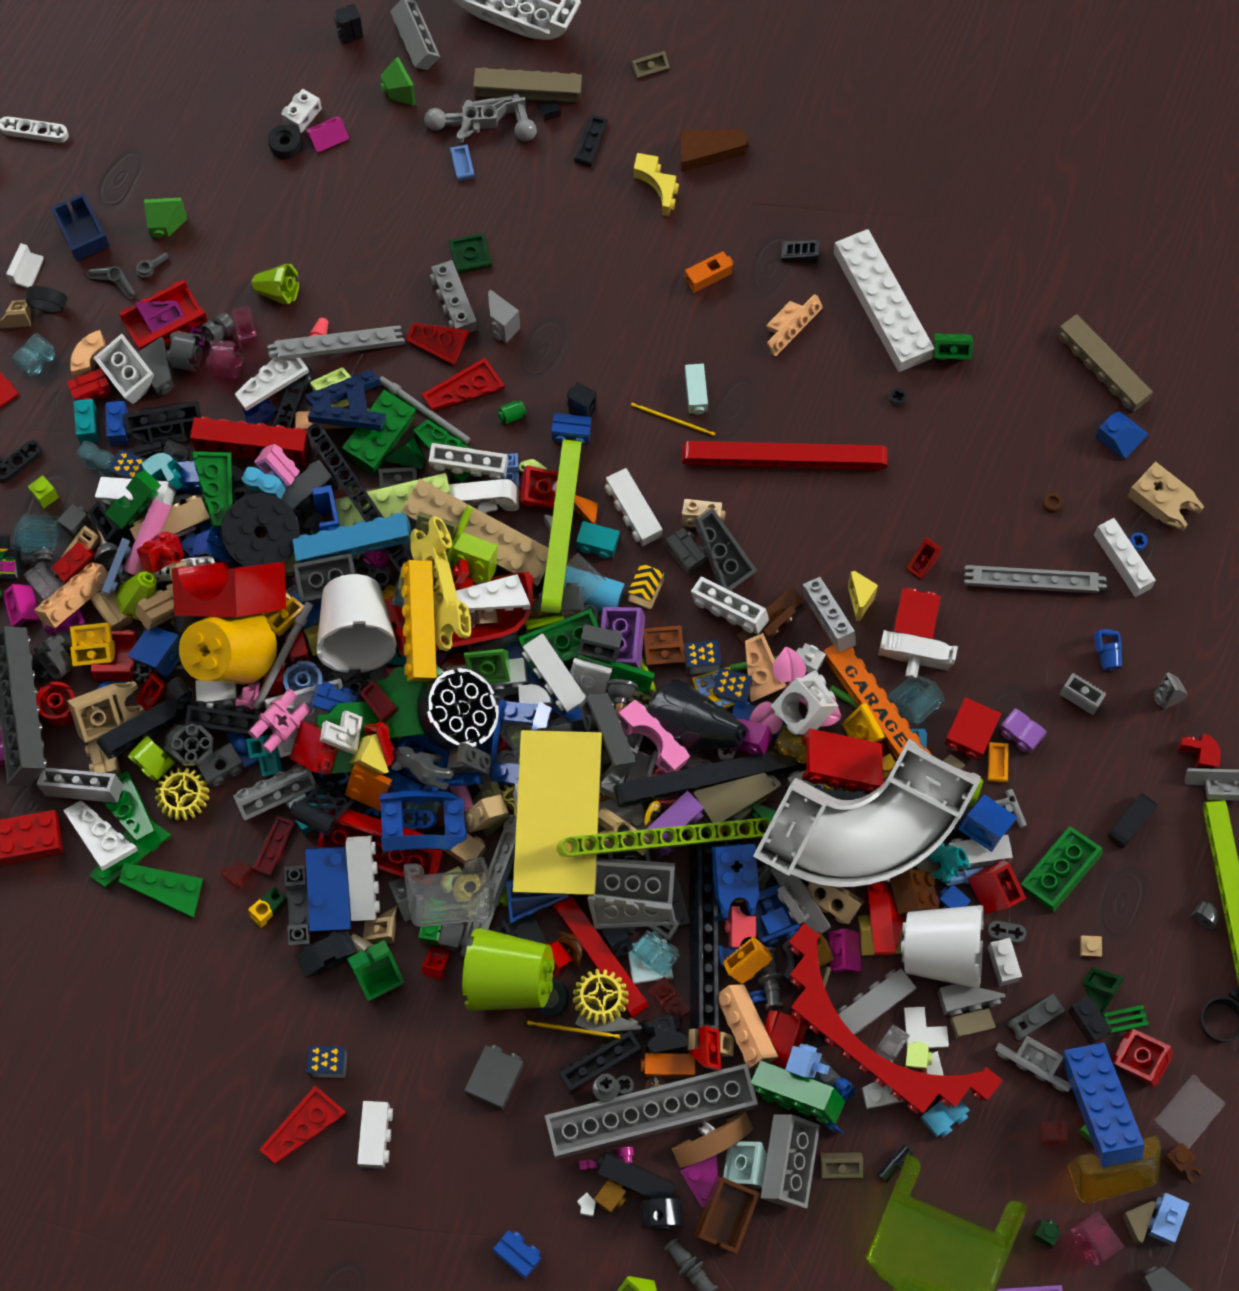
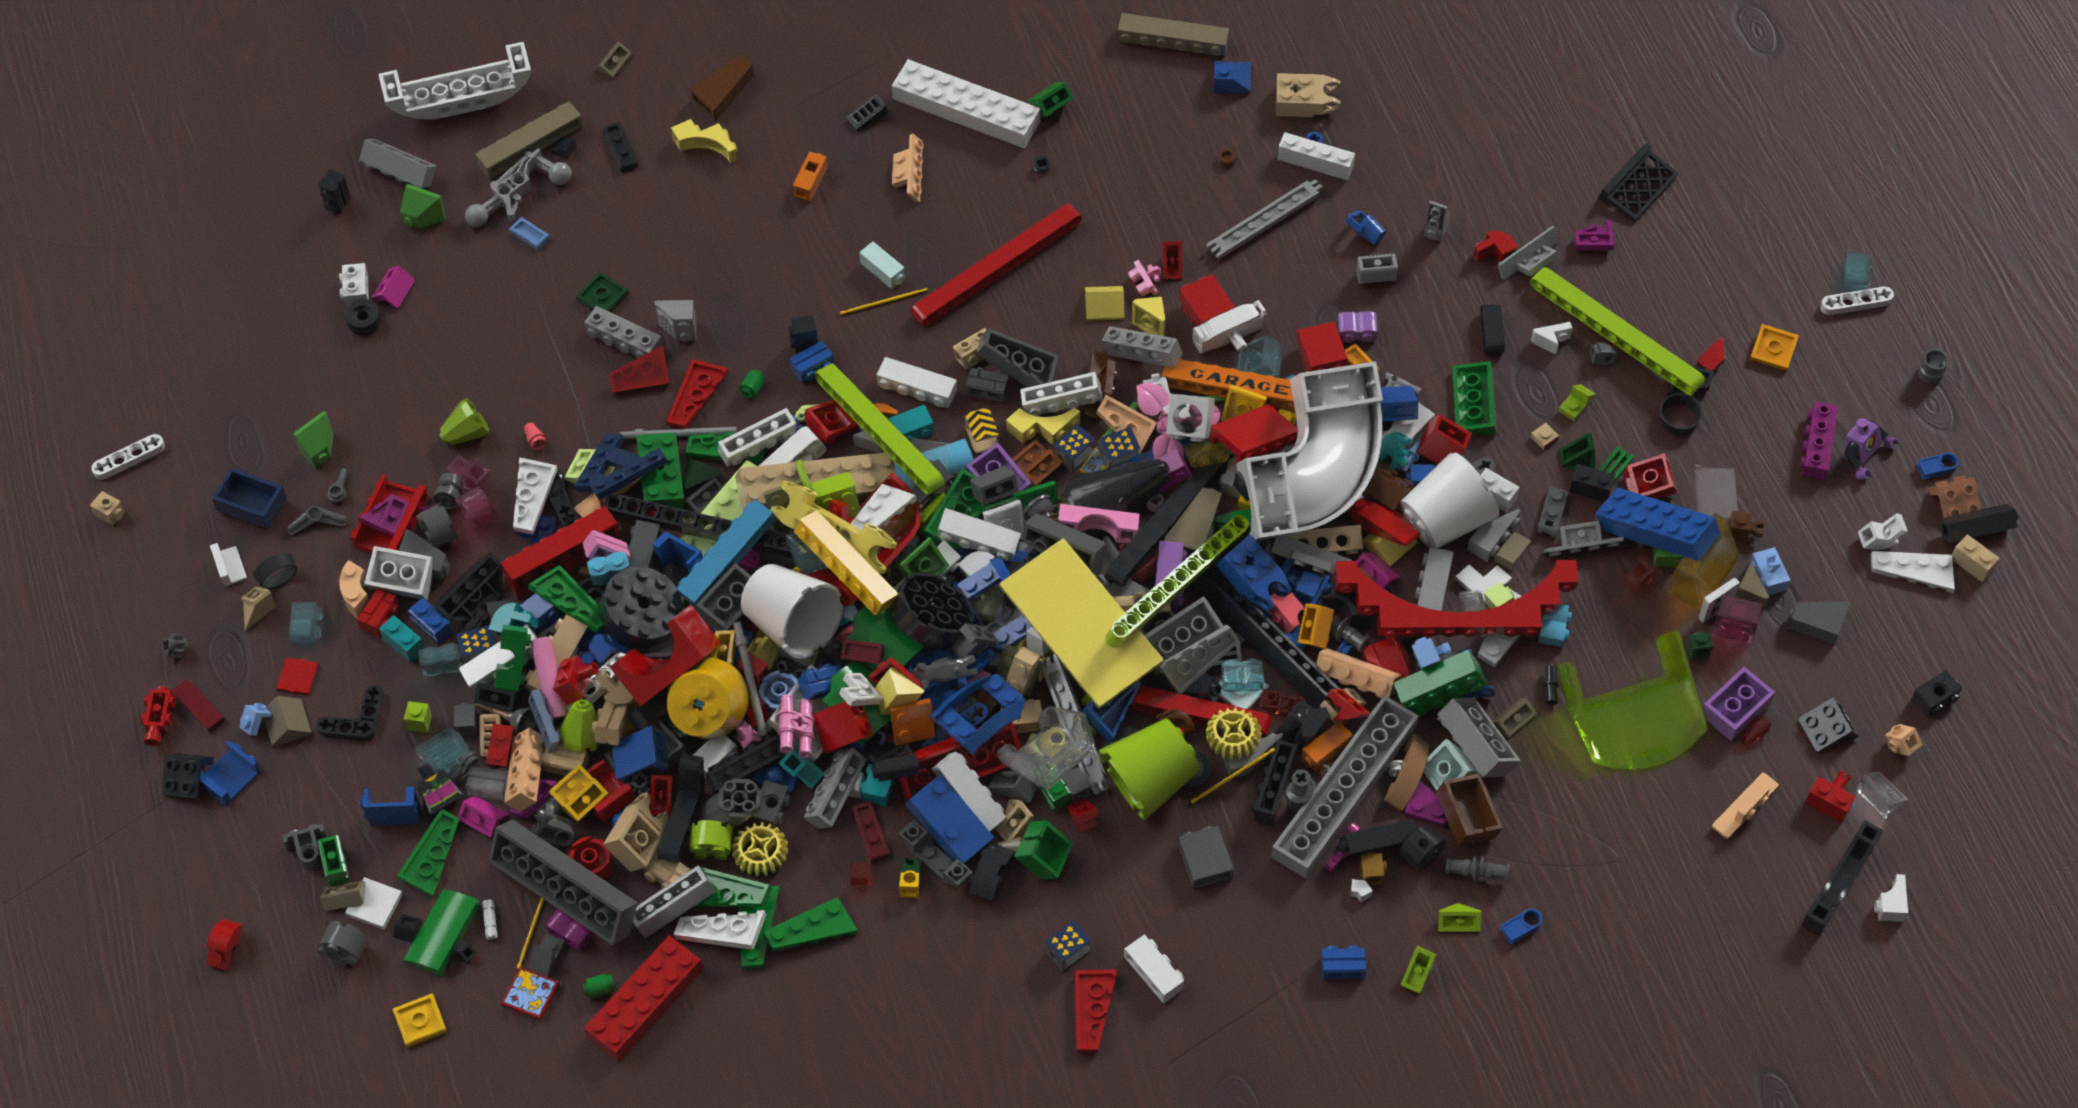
camera: 40 degrees left, 10 degrees down
light grey hinge [267,326,405,360] -> none
piece [644,801,661,829] -> none
none -> light yellow arch [1006,407,1080,445]
none -> light yellow slope [1085,286,1124,321]
none -> bright pink hips [1128,260,1162,296]
none -> white slope [1531,322,1572,354]
none -> lime slope [1558,384,1597,421]
none -> white tile [1699,578,1740,623]

